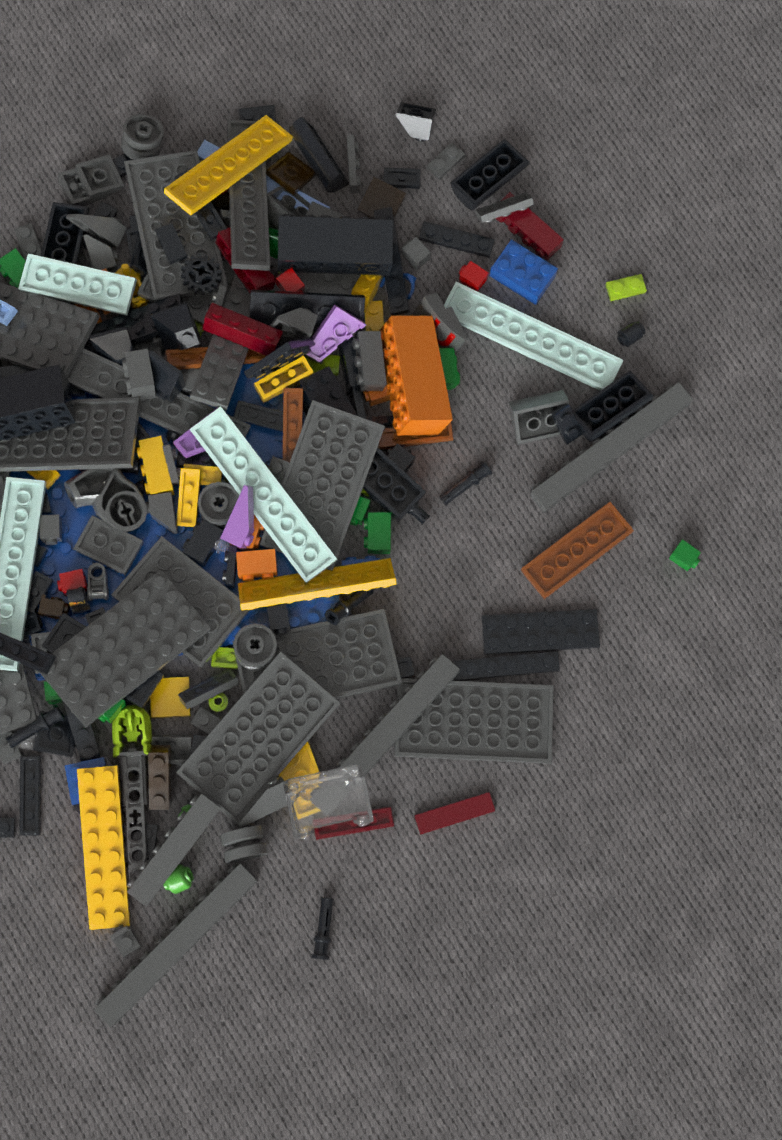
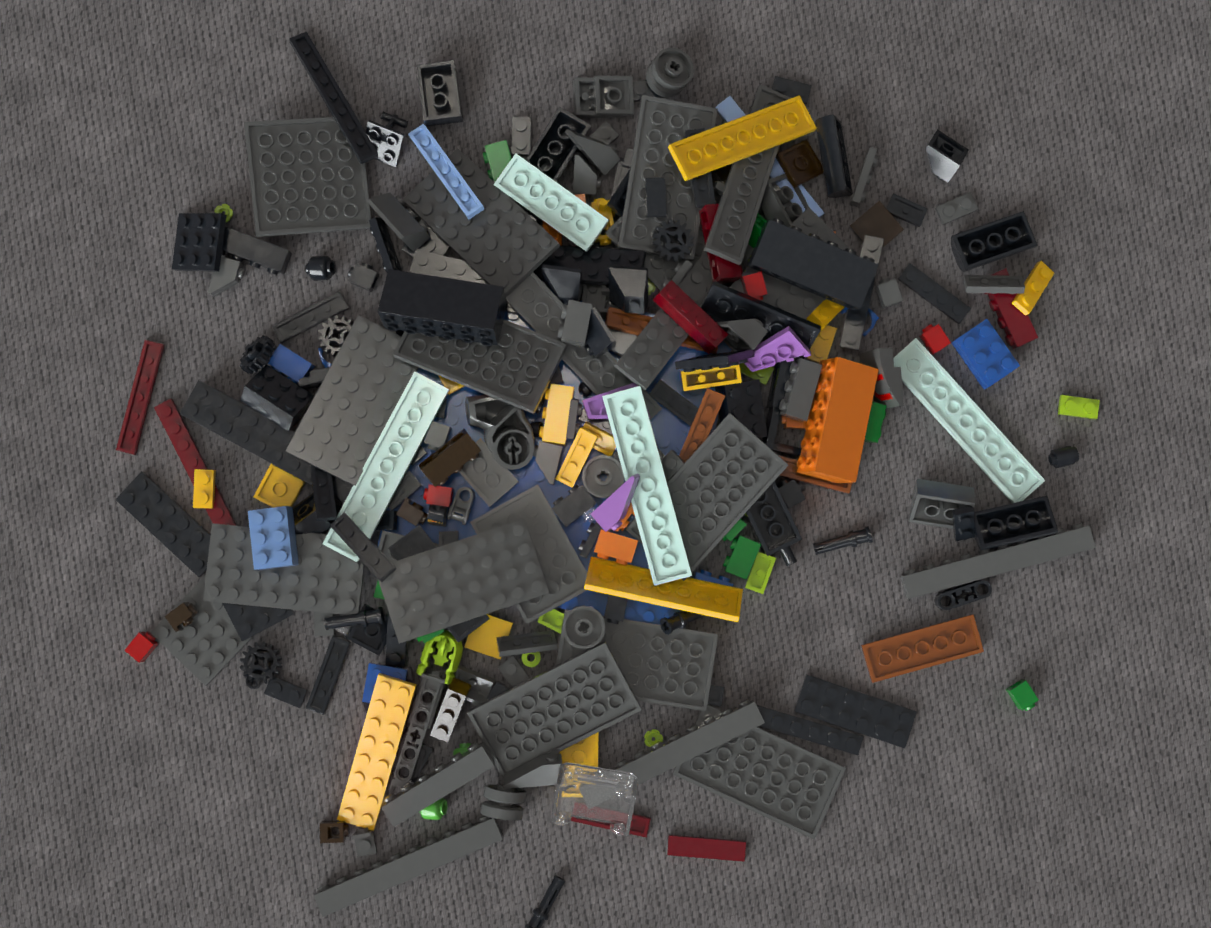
camera: 30 degrees right, 10 degrees up
none -> dark brown brick [320,821,350,843]
none -> dark brown brick [418,429,481,487]
none -> lime plate [644,729,663,747]
none -> lime plate [744,552,776,594]
none -> black beam [934,580,992,610]
none -> yellow plate [1012,261,1054,315]

